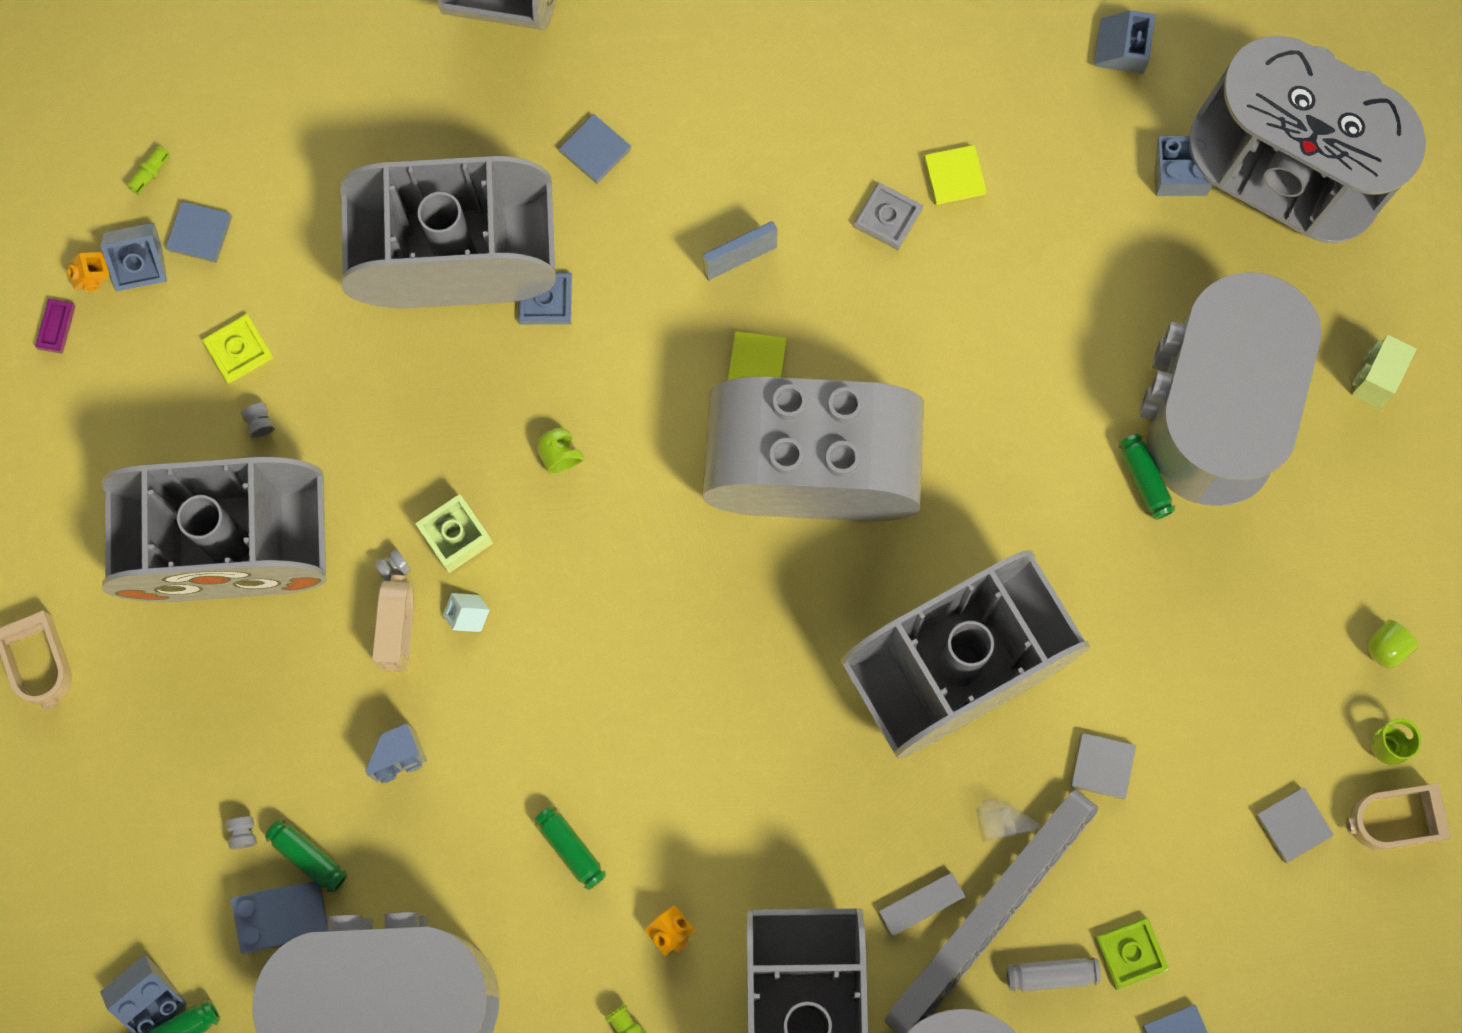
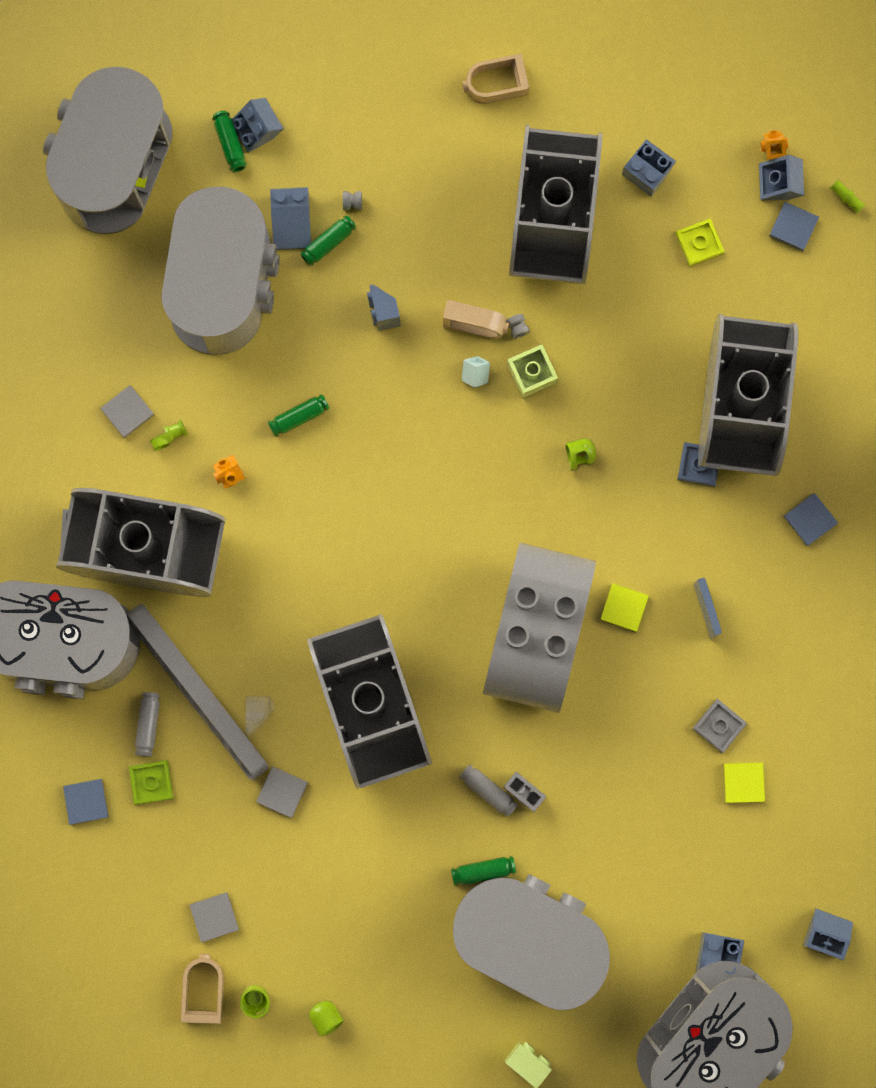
camera: 100 degrees right, 5 degrees up
magenta tile [35,299,76,354] -> none
light grey wheel [241,403,275,438] -> none
light grey tile [879,872,965,936] -> none
none -> light grey axle [459,765,518,817]
none -> light grey brick [503,772,546,813]
none -> sand blue slope [622,139,676,197]

